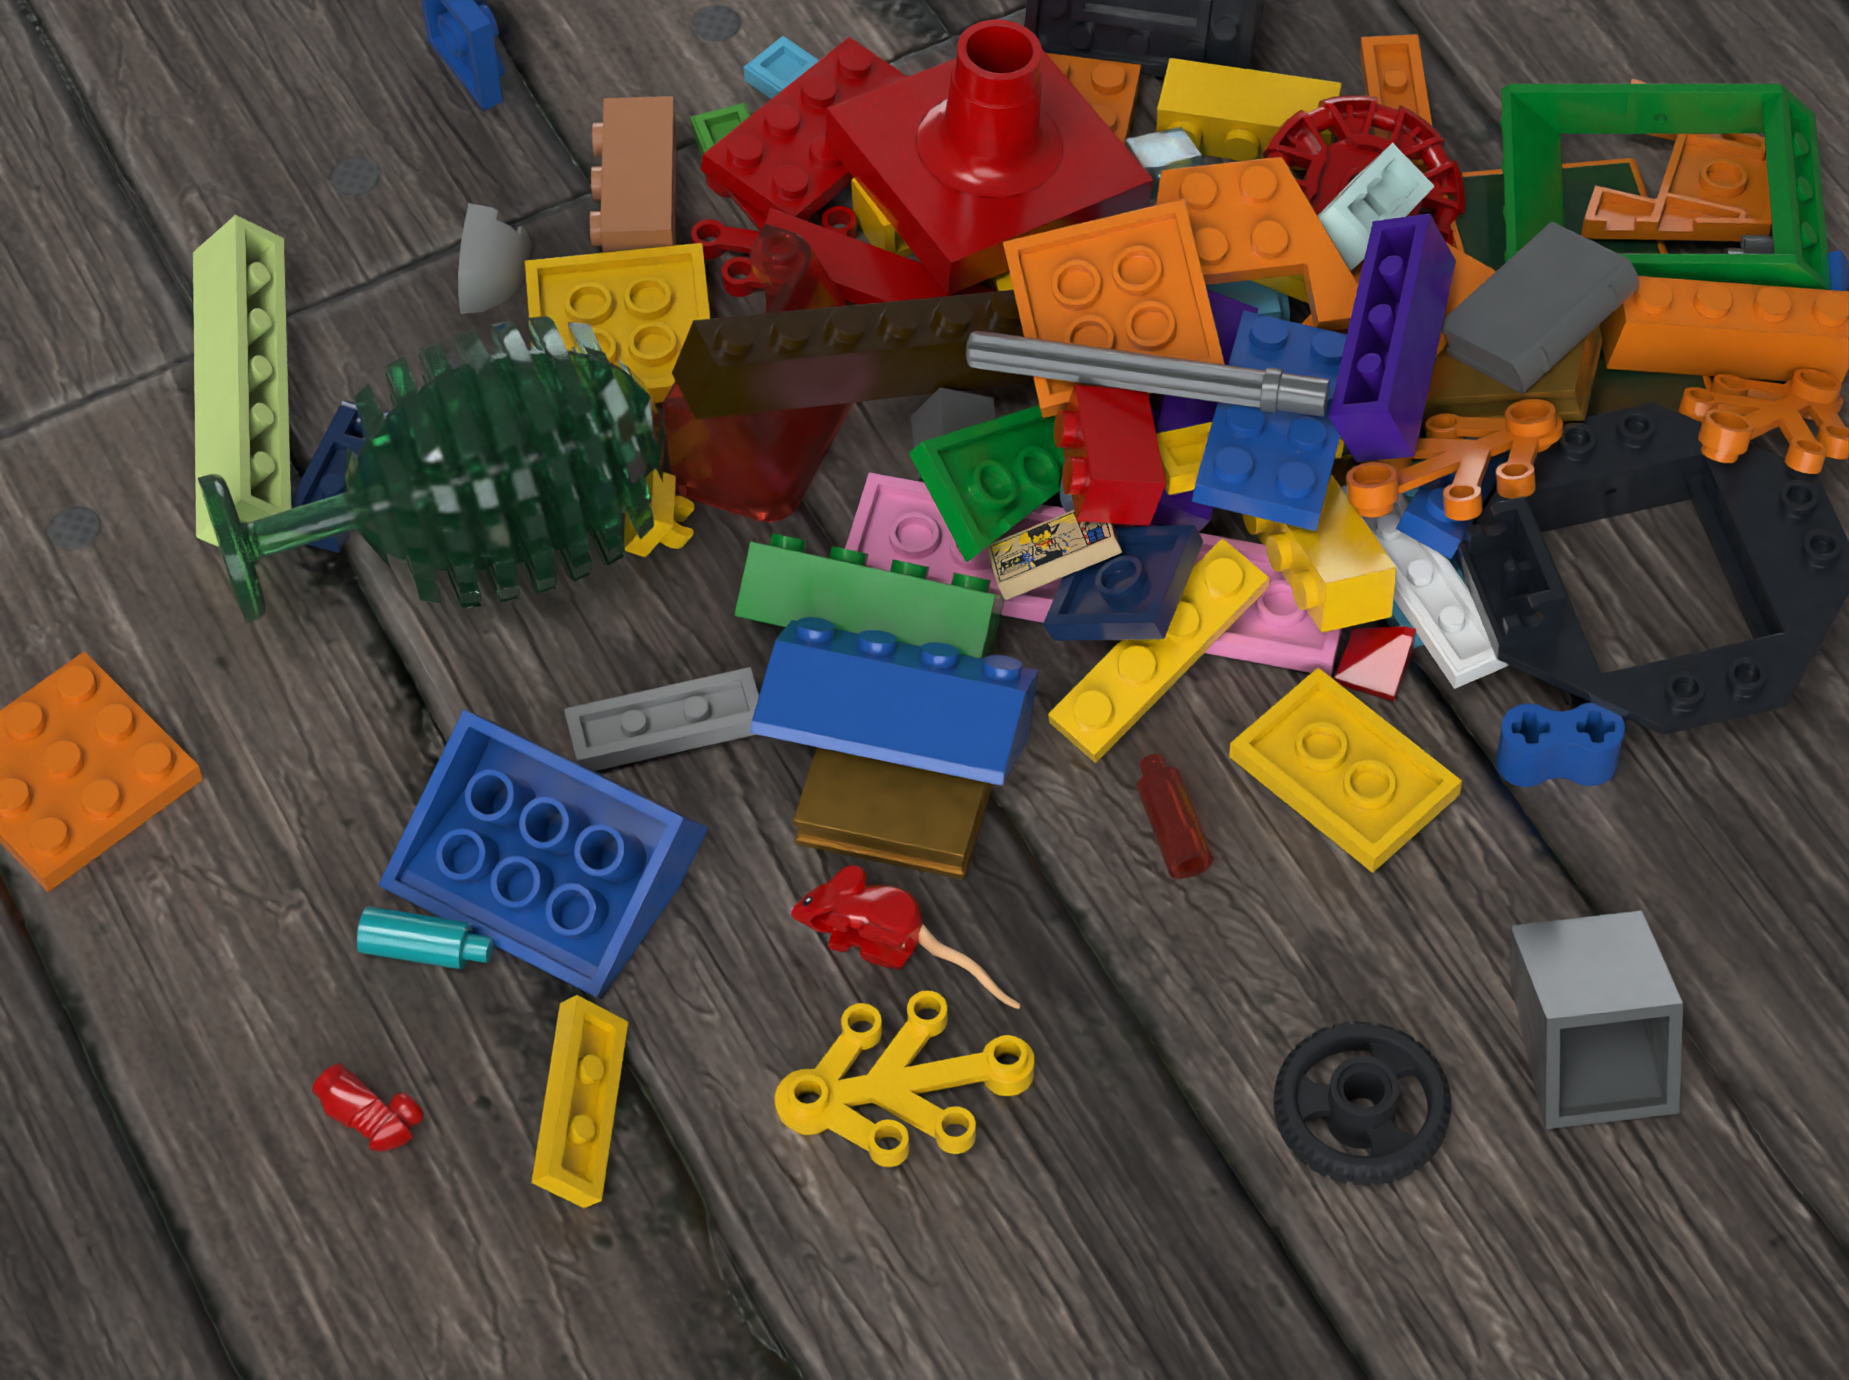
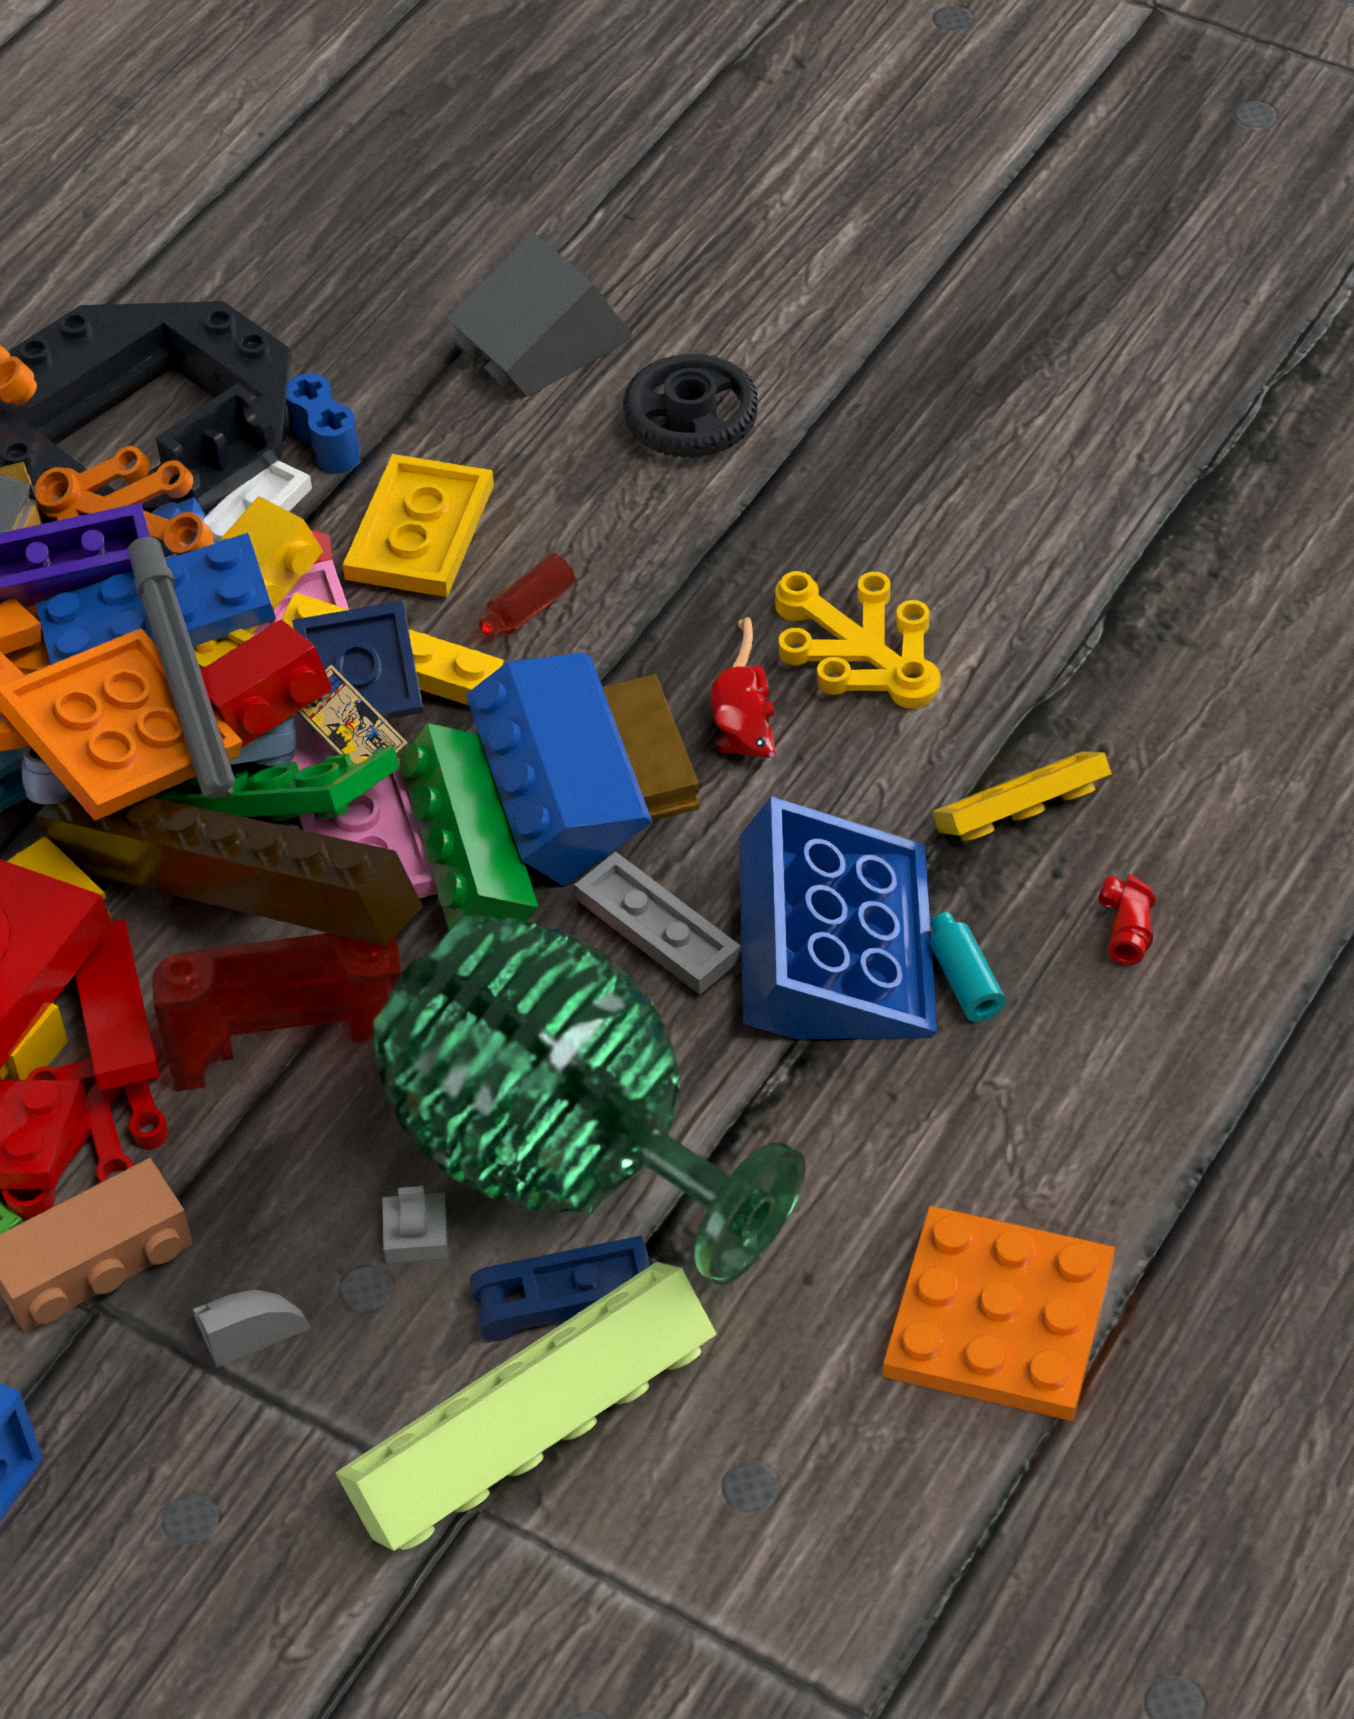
camera: 120 degrees left, 5 degrees down
yellow plate [525,243,710,415] -> none

